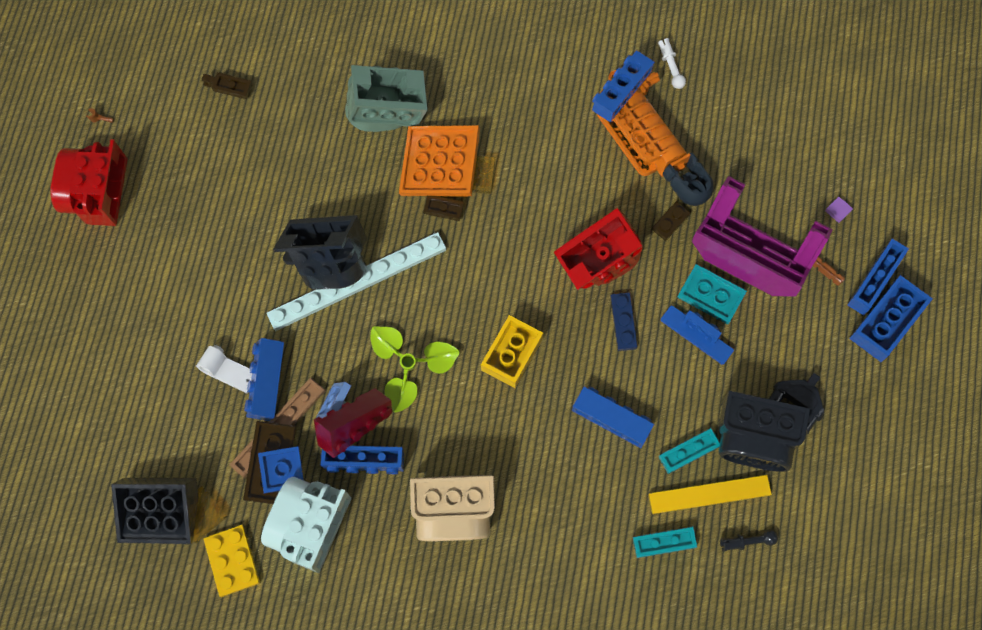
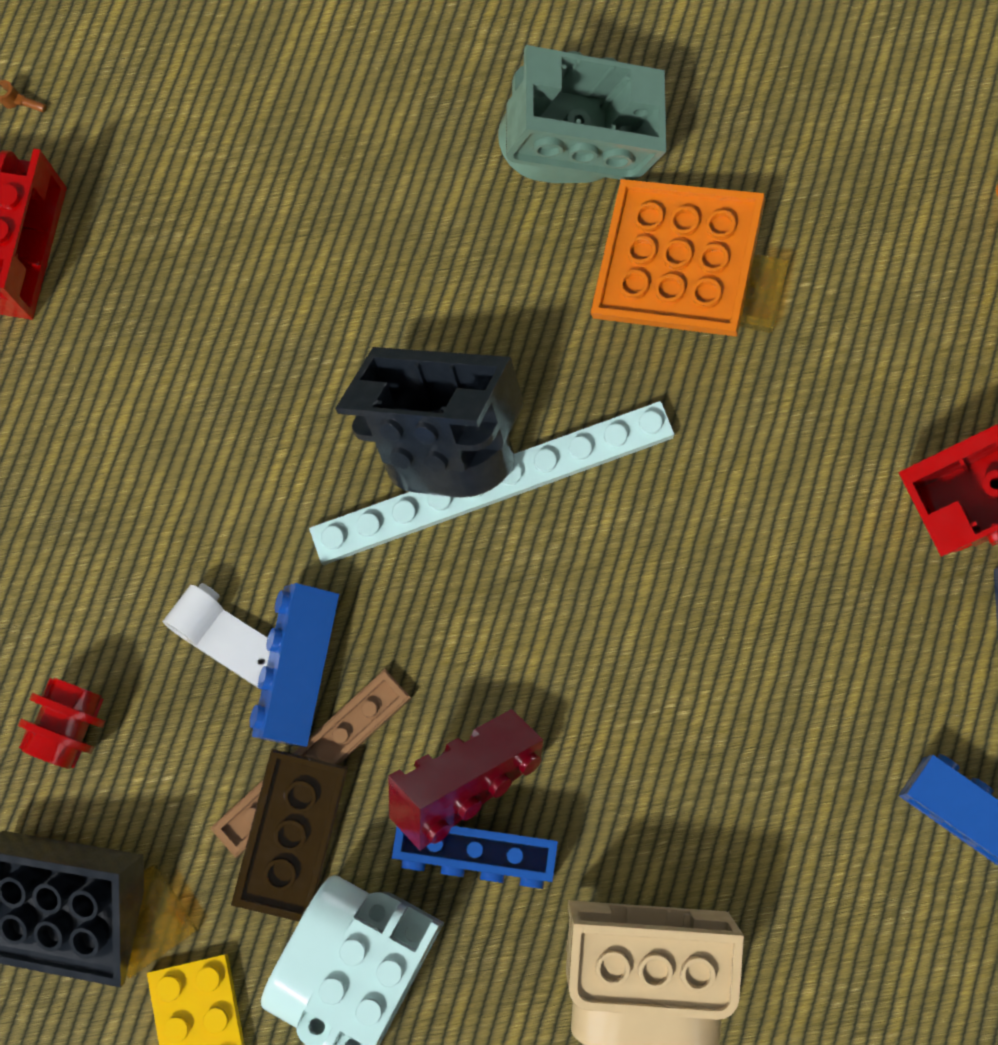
camera: 10 degrees right, 5 degrees up
dark brown plate [201,72,253,100] -> none
blue plate [258,446,304,494] -> none
medium blue tile [316,382,351,418] -> none
lime plant [370,326,459,412] -> none
dark brown plate [423,195,464,222] -> none
yellow brick [481,315,543,388] -> none
none -> red piece [17,677,106,769]

